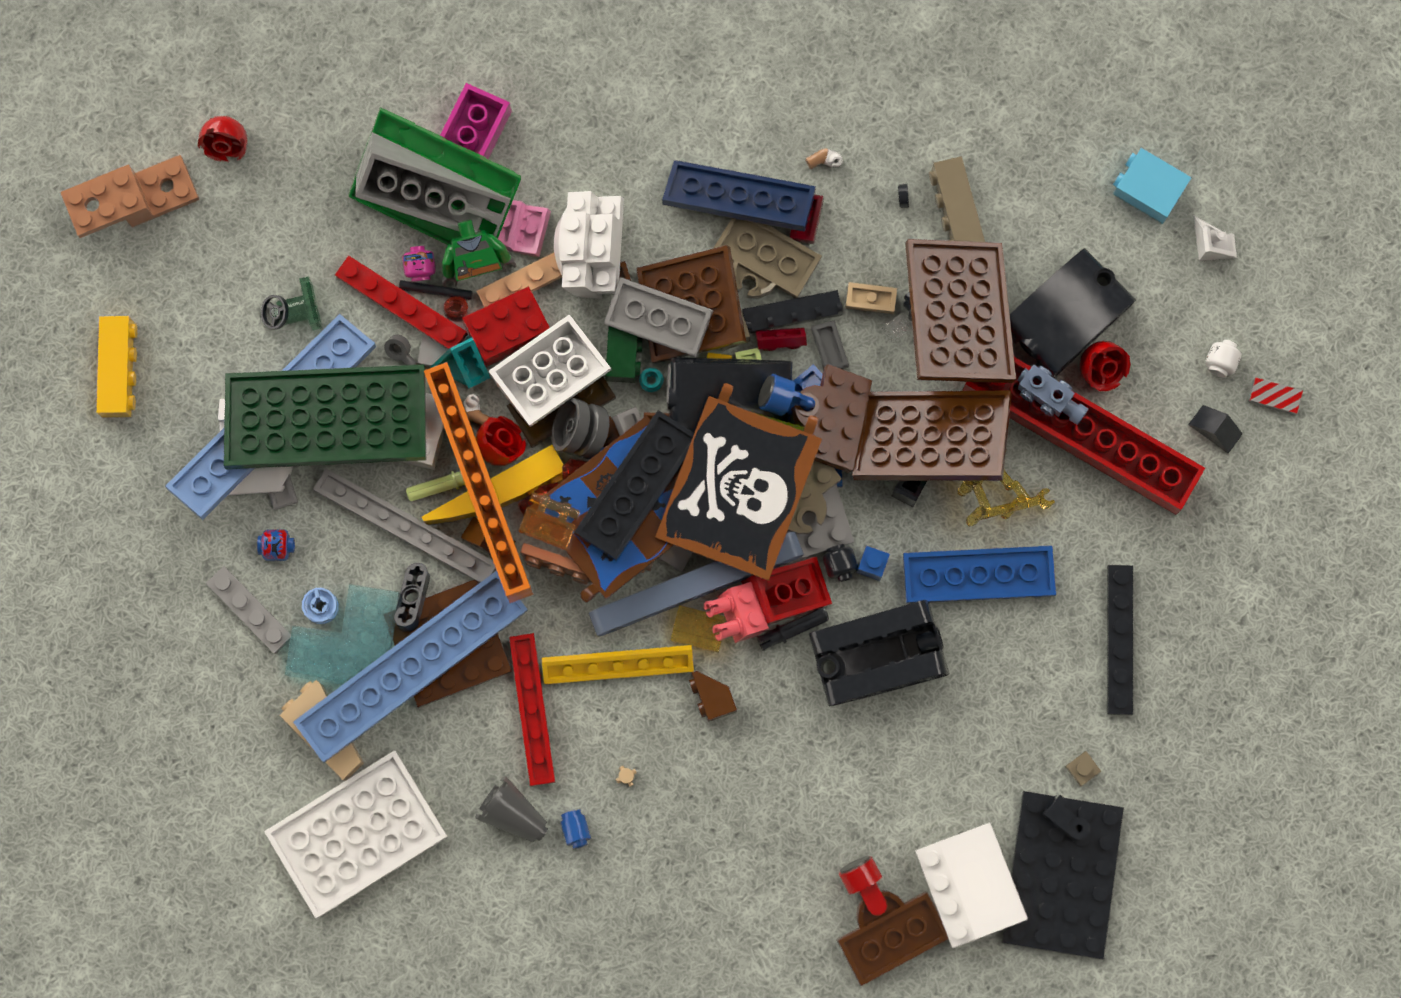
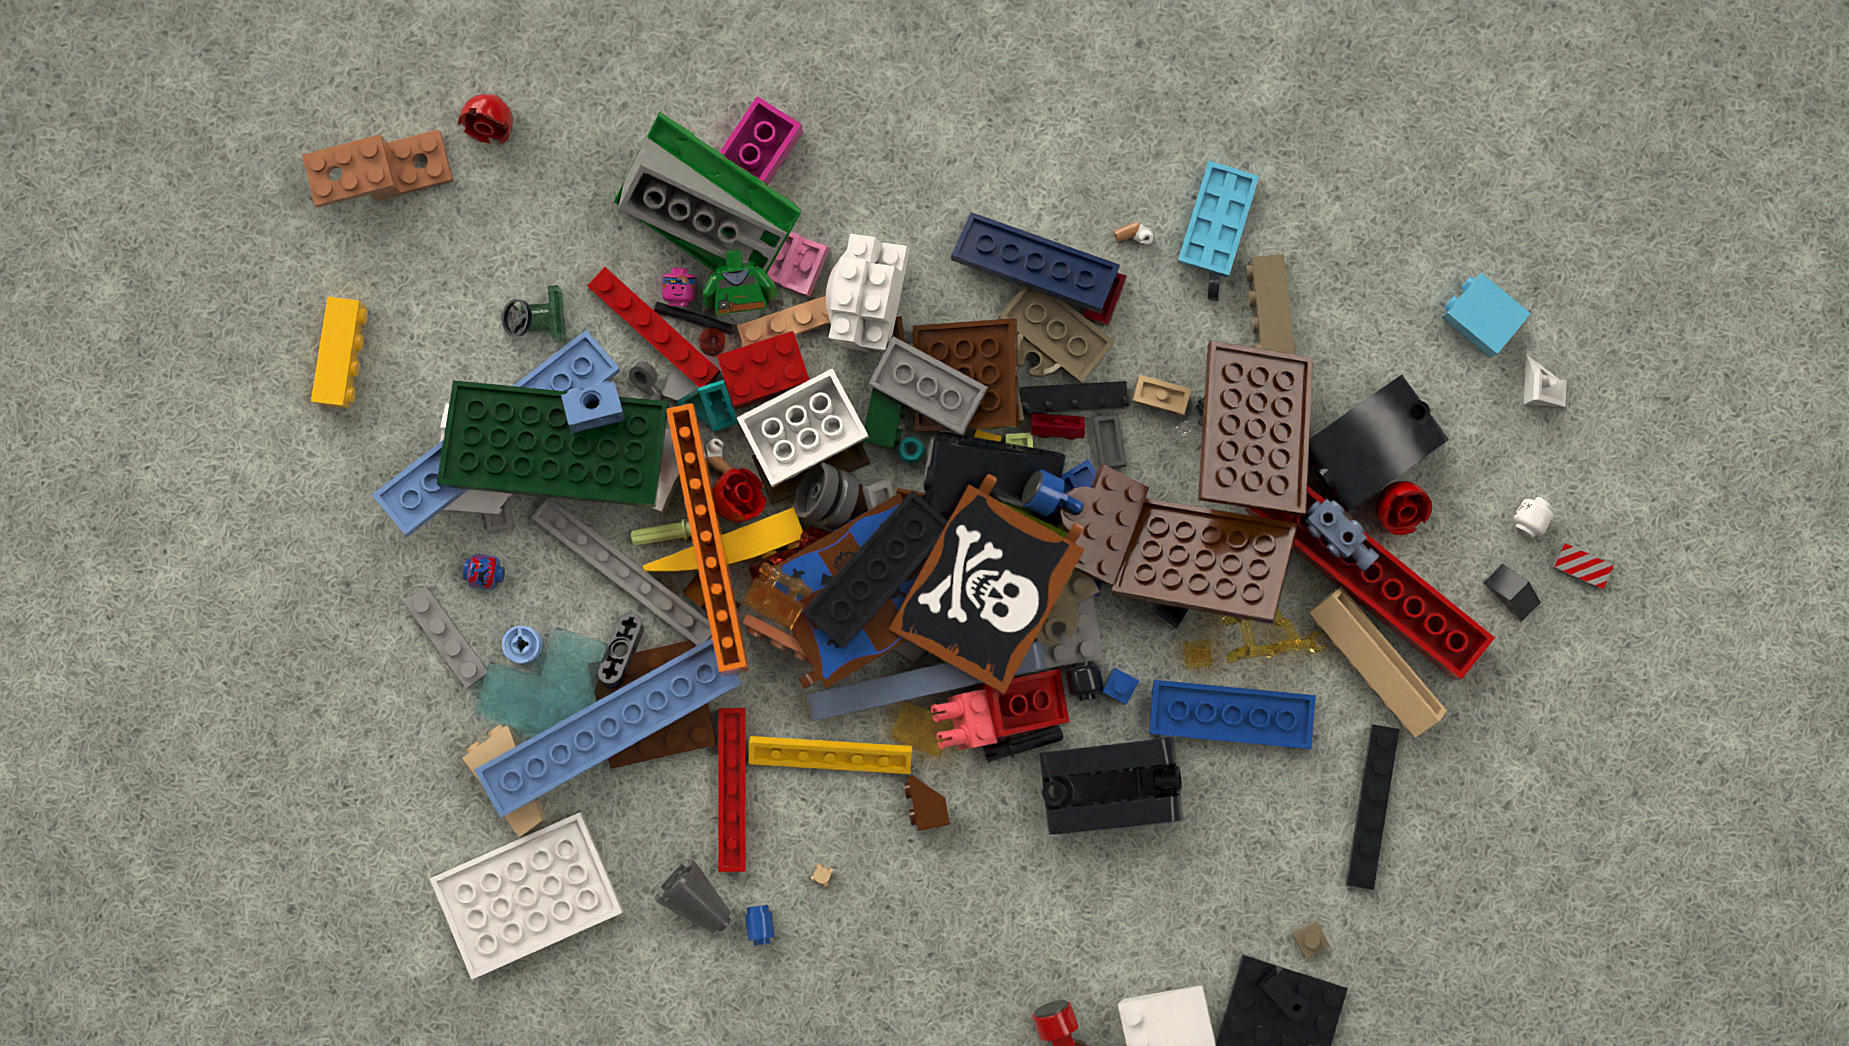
camera: 10 degrees right, 5 degrees up
none -> medium blue brick [561,381,625,434]
none -> medium azure plate [1177,161,1259,278]
none -> clear yellow tile [1182,639,1213,669]
none -> tan brick [1309,586,1447,738]

